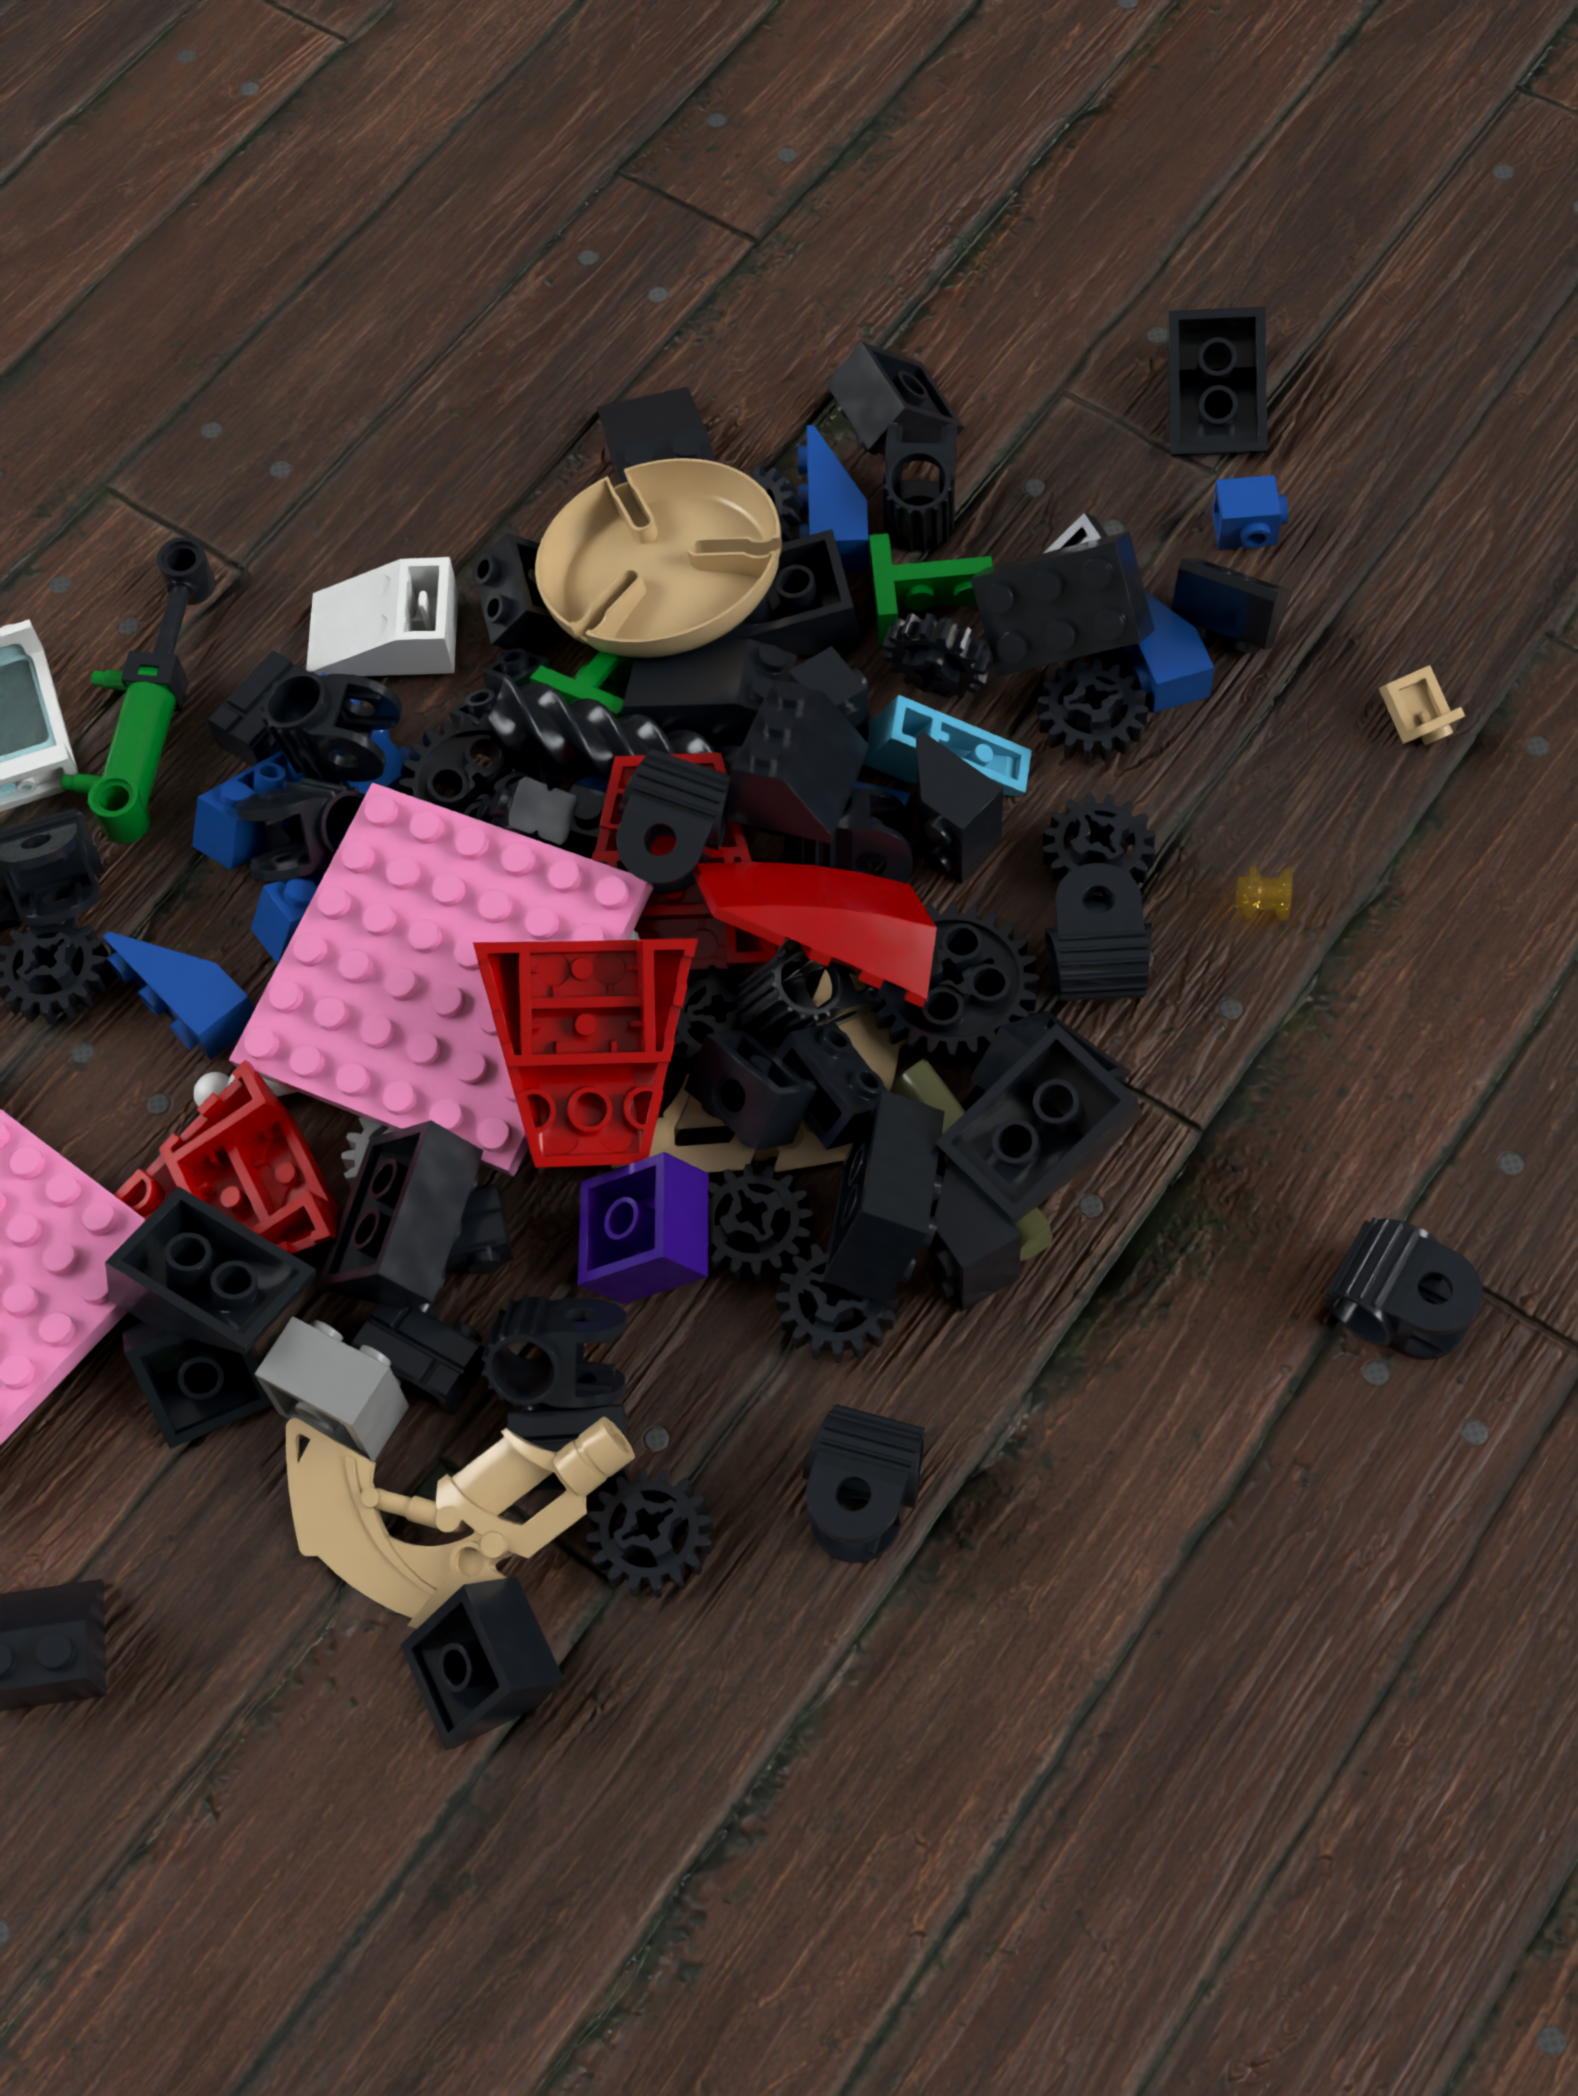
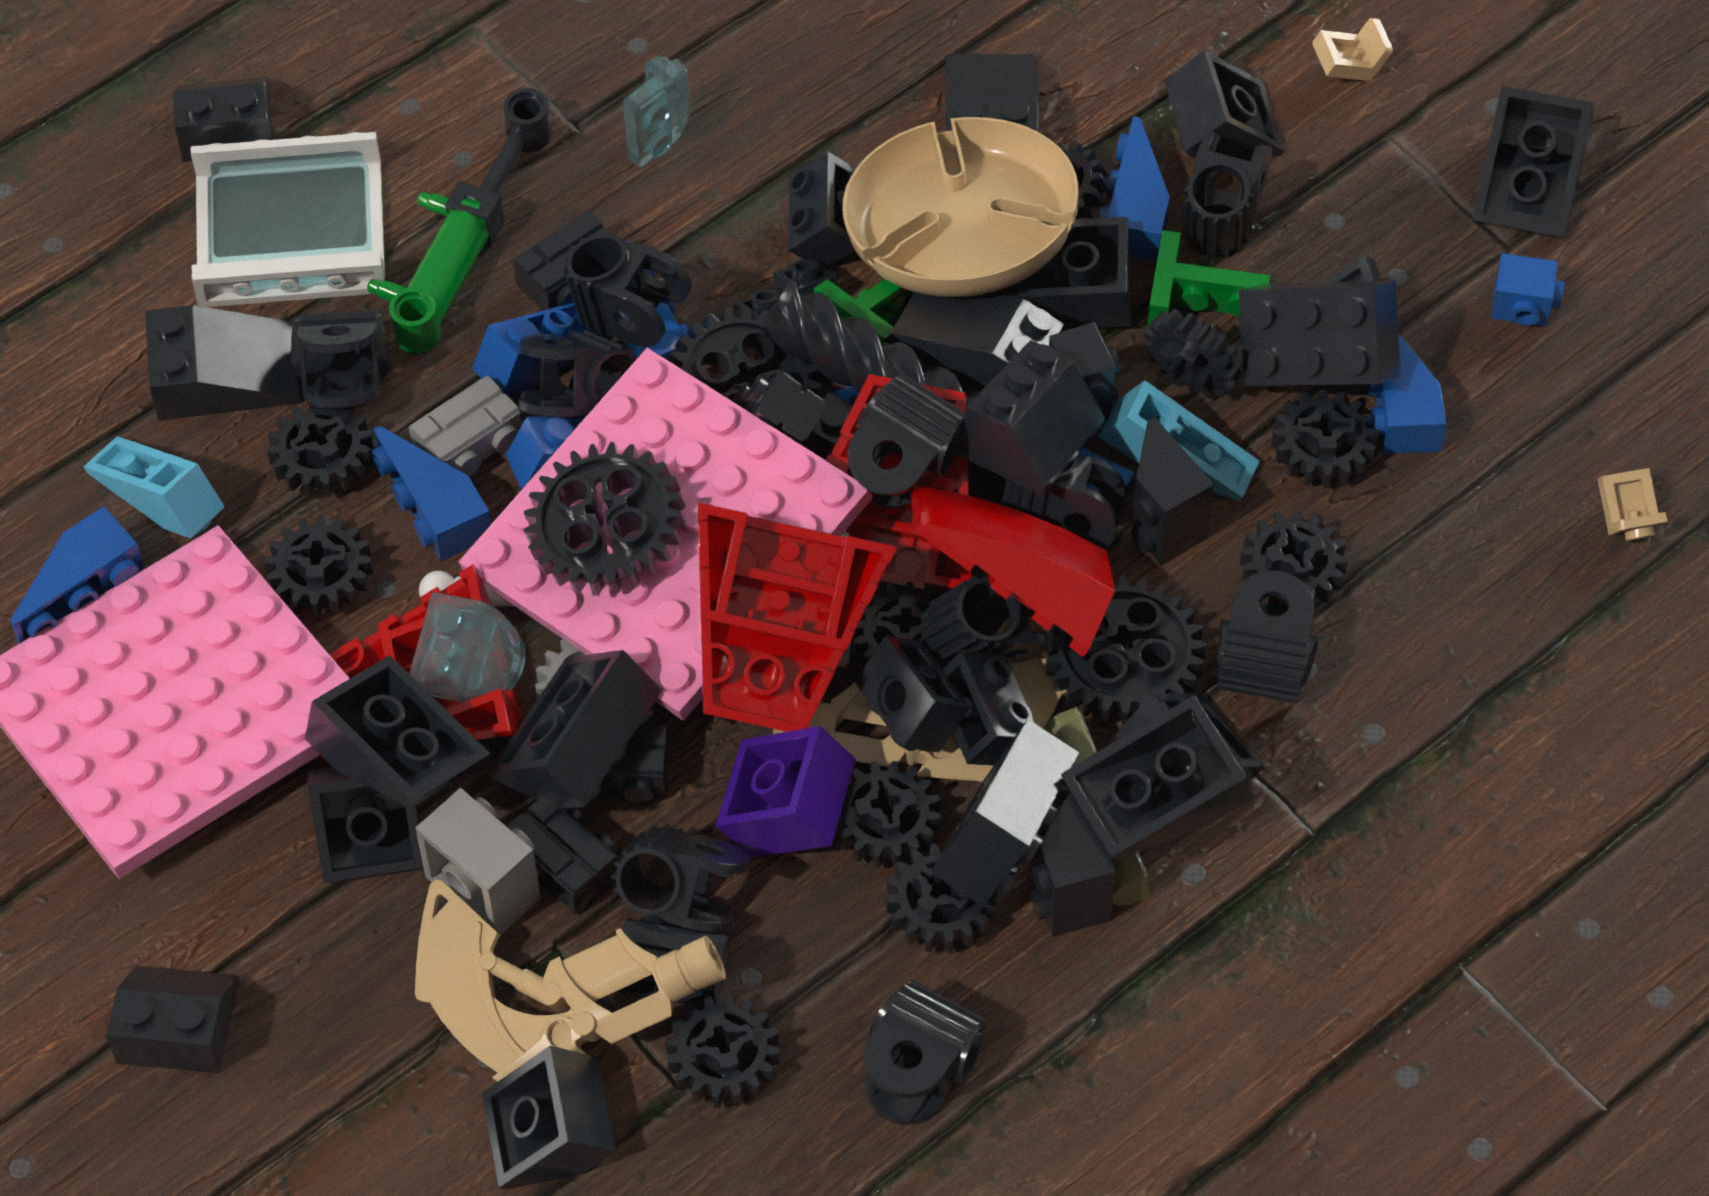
camera: 10 degrees right, 5 degrees down
white slope [306,557,459,676] -> none
black slope [1172,558,1293,655] -> none
clear yellow wheel [1235,866,1293,922] -> none
black piece [1323,1217,1482,1360] -> none
none -> black gear [264,515,374,617]
none -> light grey brick [409,376,522,477]
none -> clear light blue slope [410,592,526,703]
none -> black gear [523,442,686,596]
none -> clear light blue slope [623,56,690,168]
none -> tan bracket [1312,18,1393,81]

